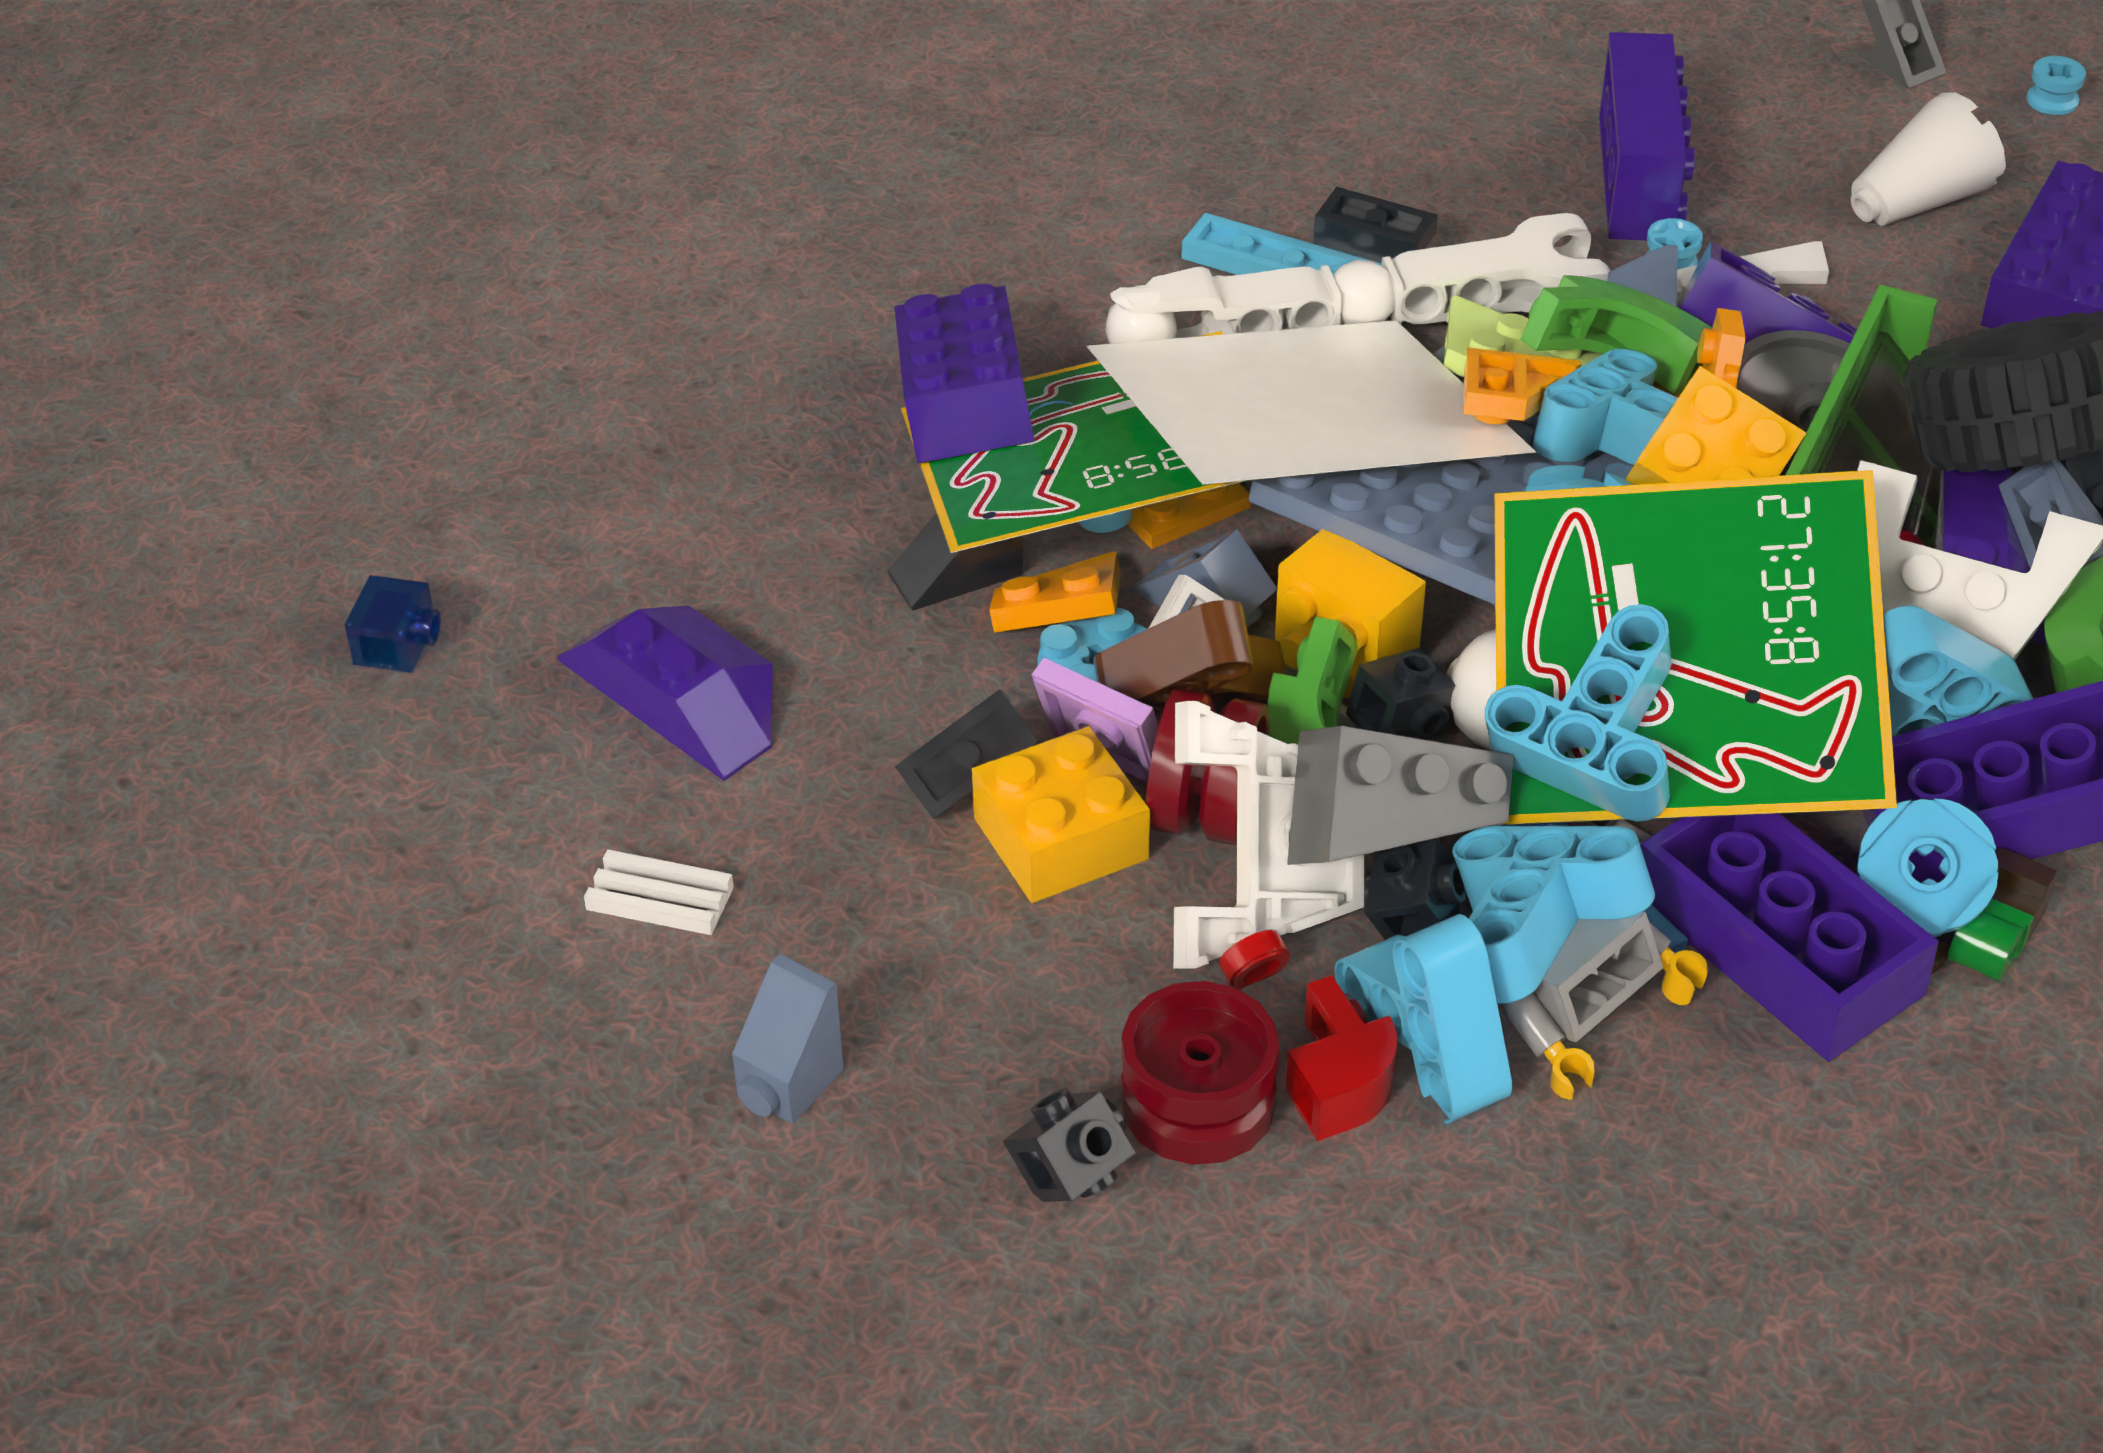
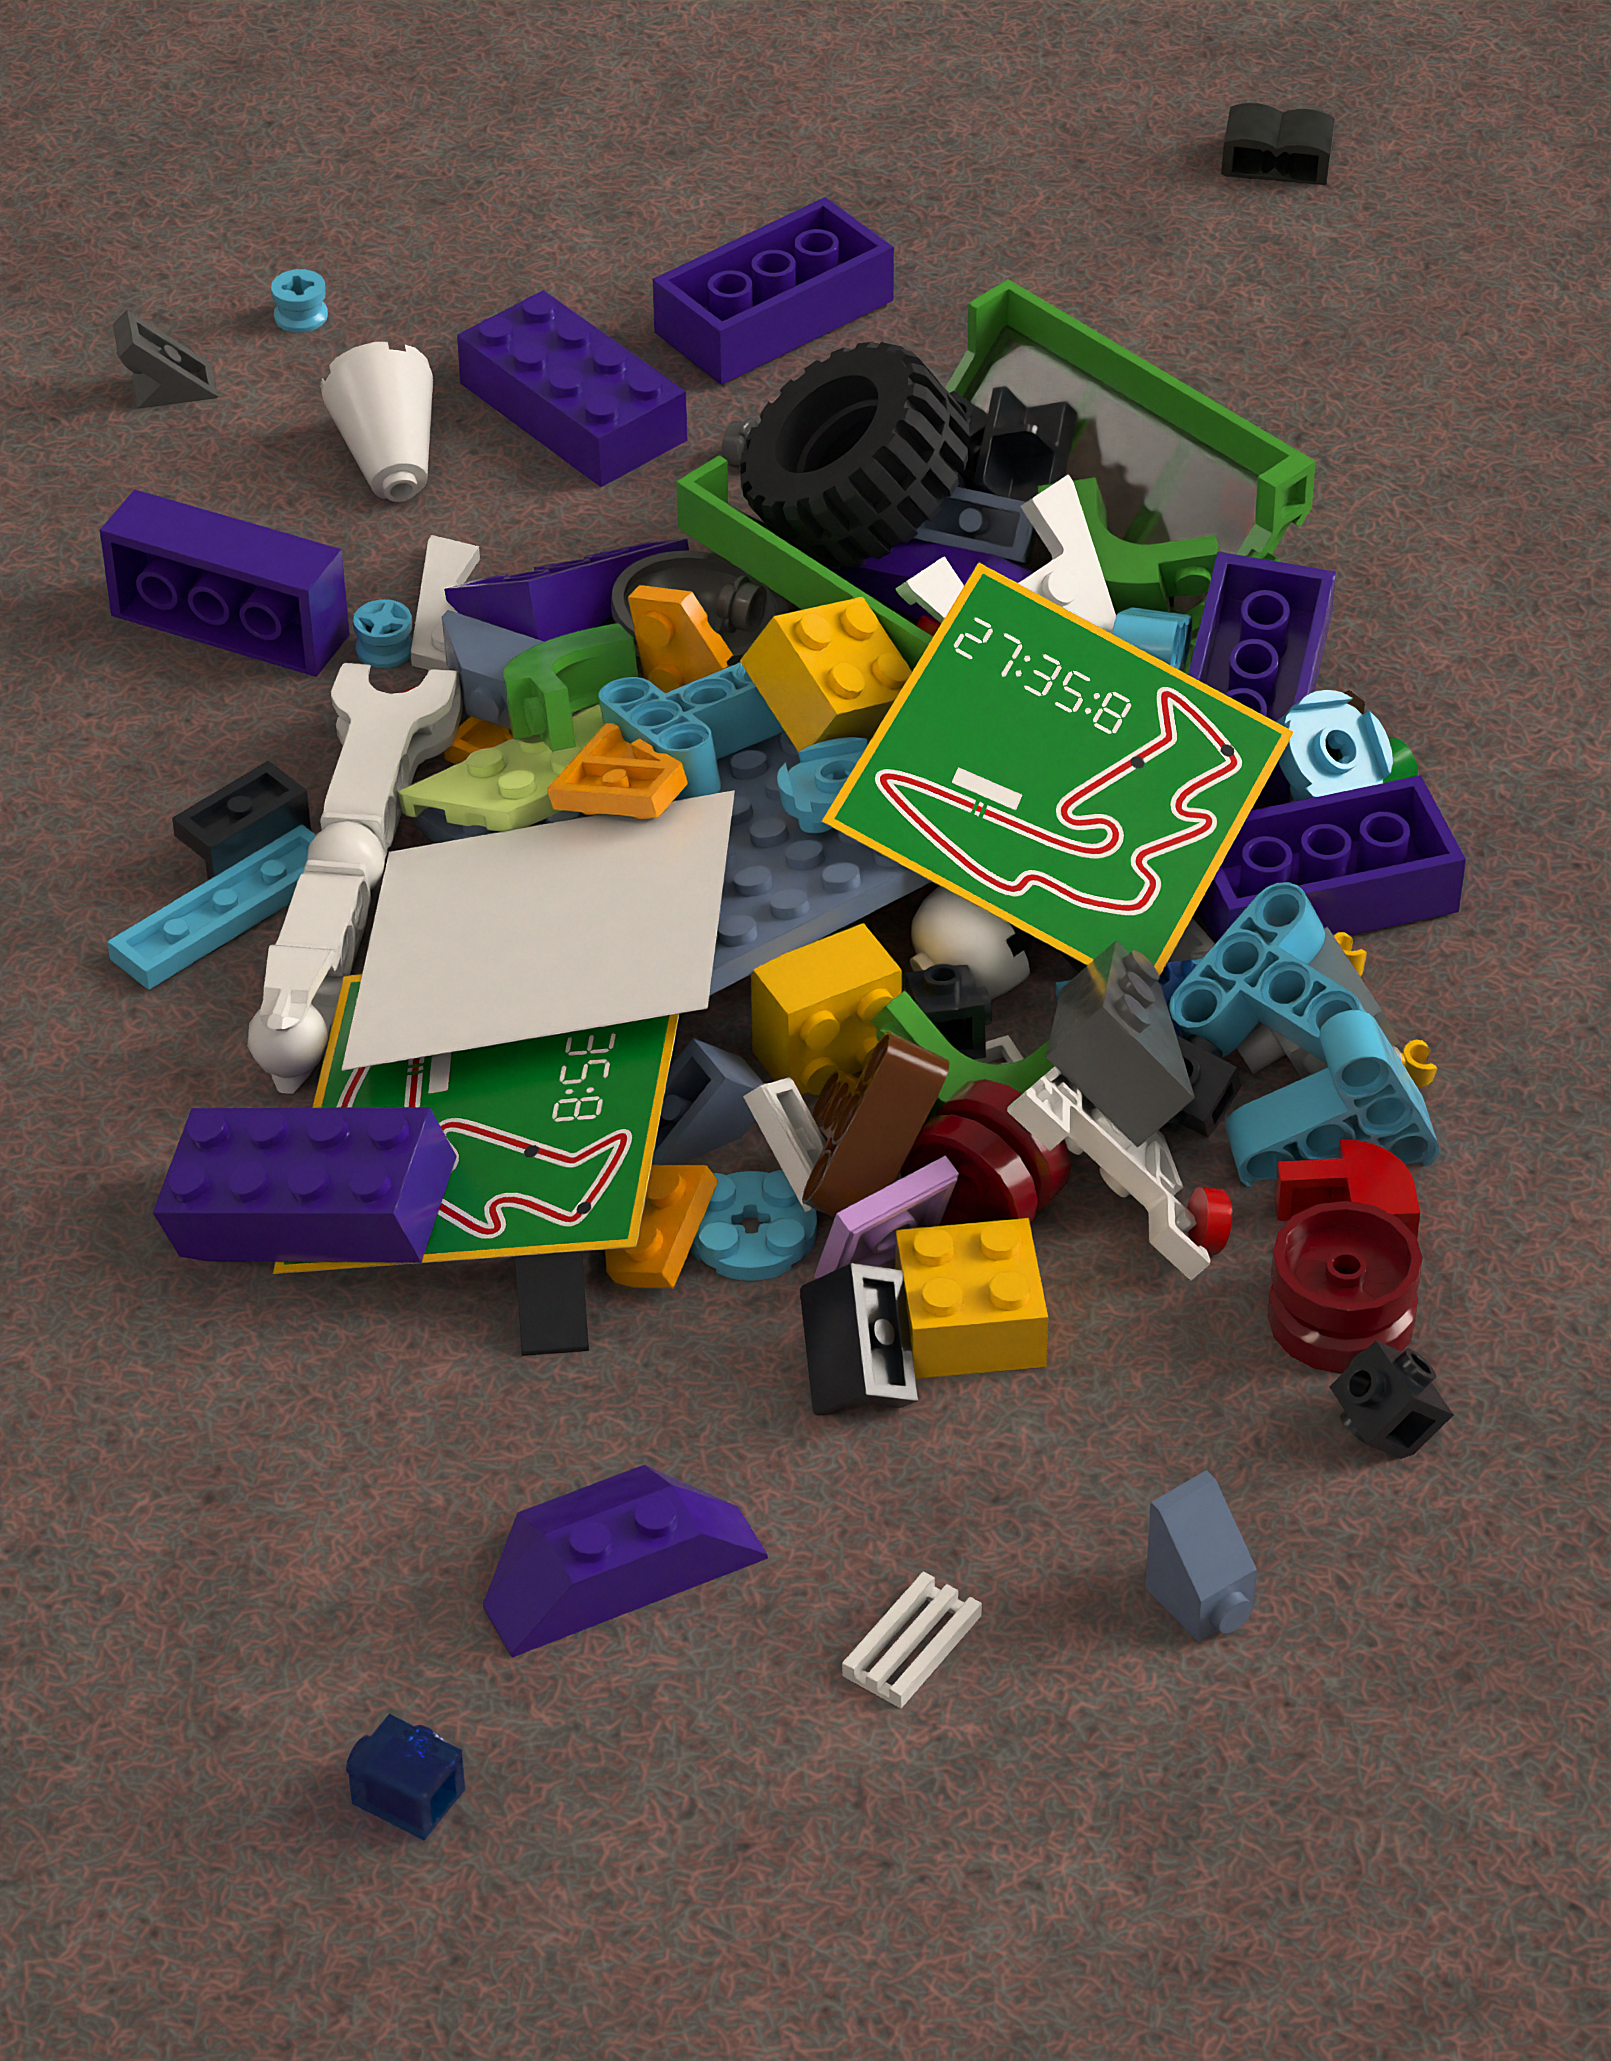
camera: 70 degrees left, 0 degrees up
medium azure beam [1484,604,1672,822] -> none

